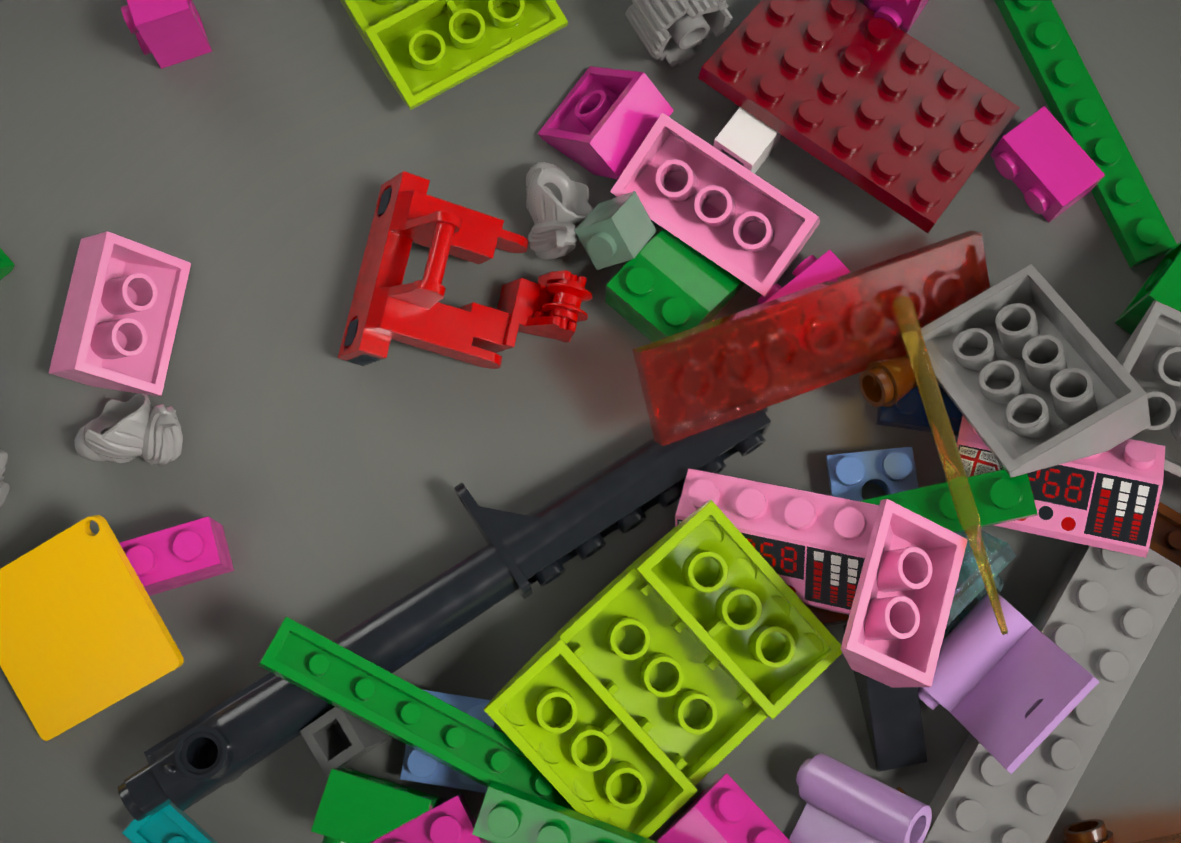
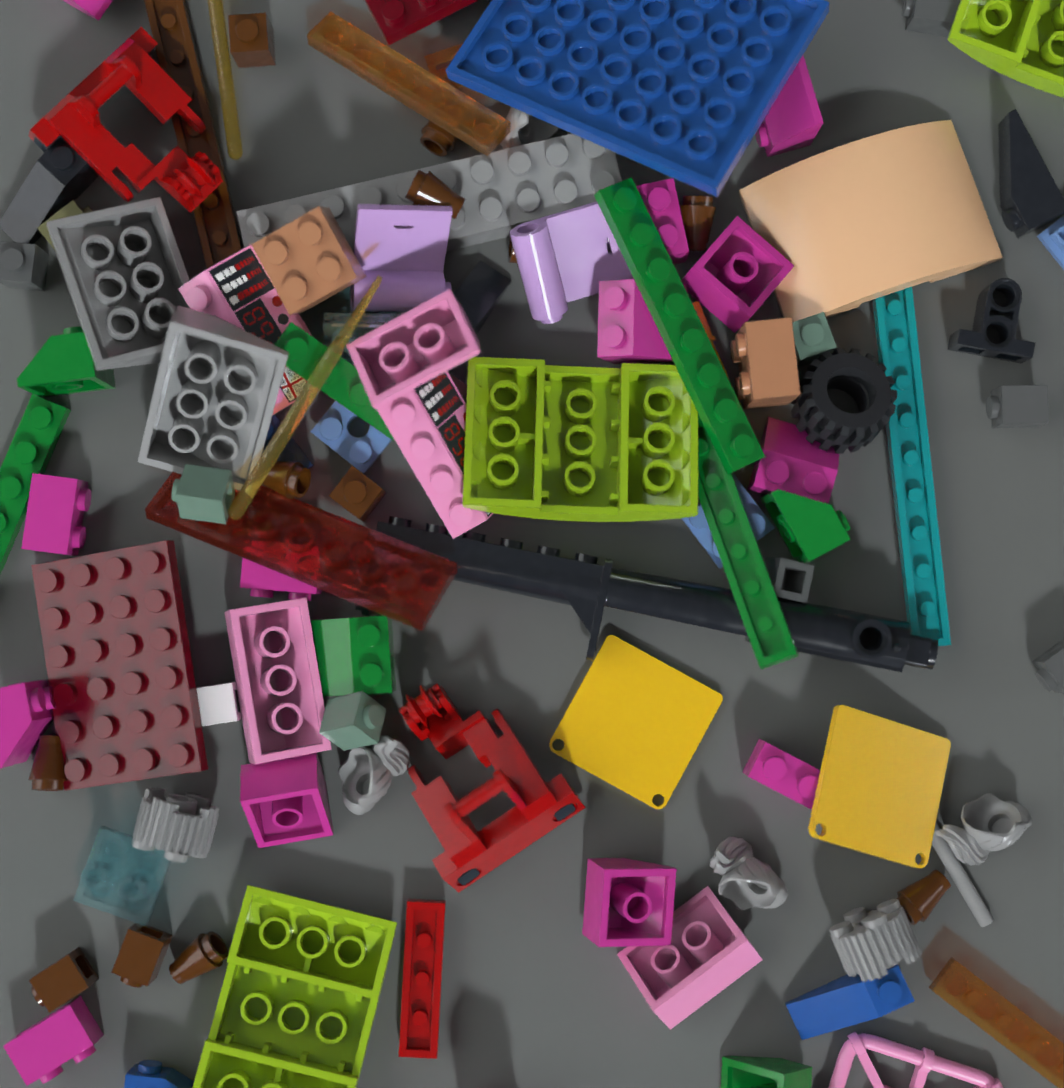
camera: 130 degrees left, 10 degrees up
none -> sand green brick [172,464,235,524]
none -> nougat brick [251,206,367,315]
none -> reddish brown brick [329,466,387,522]
none -> red plate [399,899,446,1059]
none -> reddish brown cone [405,170,466,219]
none -> yellow piece [549,635,723,809]
none -> dark pink slope [582,858,676,947]

